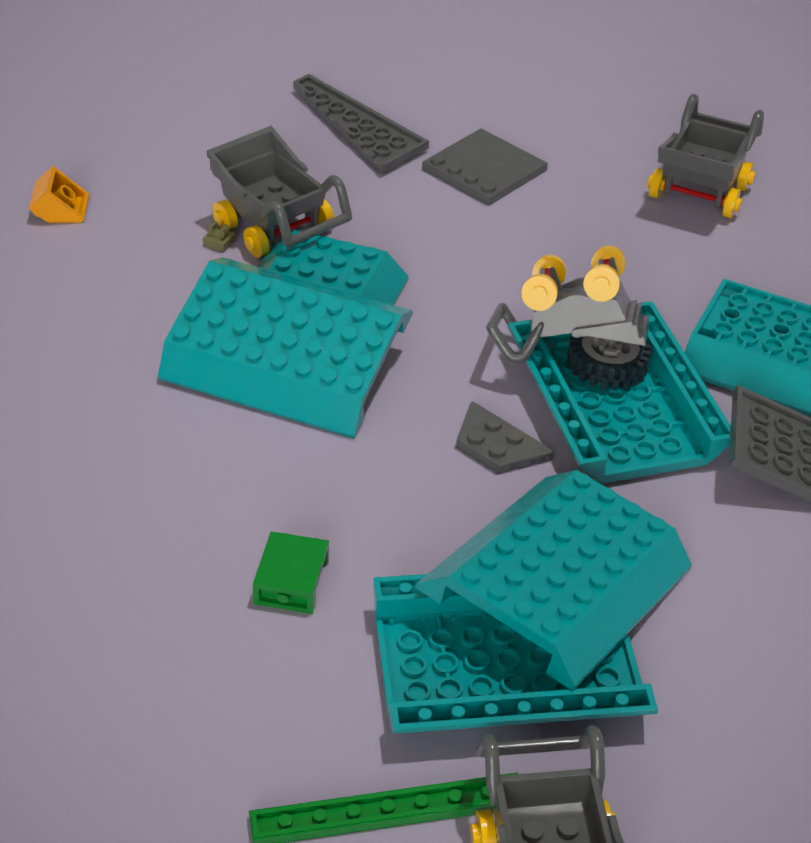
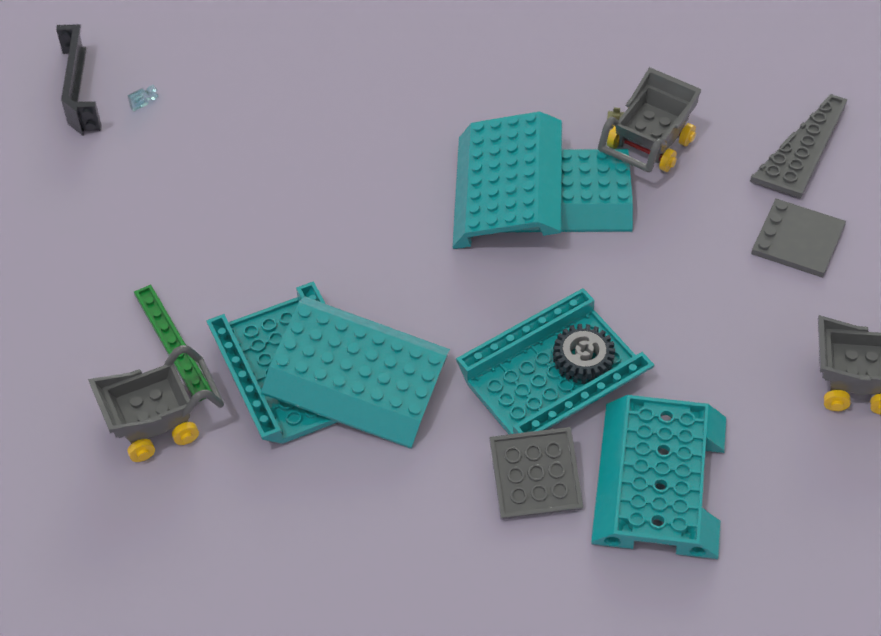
camera: 75 degrees right, 10 degrees up
light orange slope [28,166,89,223] -> none
green panel [253,531,329,614] -> none
dark grey wing [456,401,554,474] -> none
piece [486,245,650,363] -> none

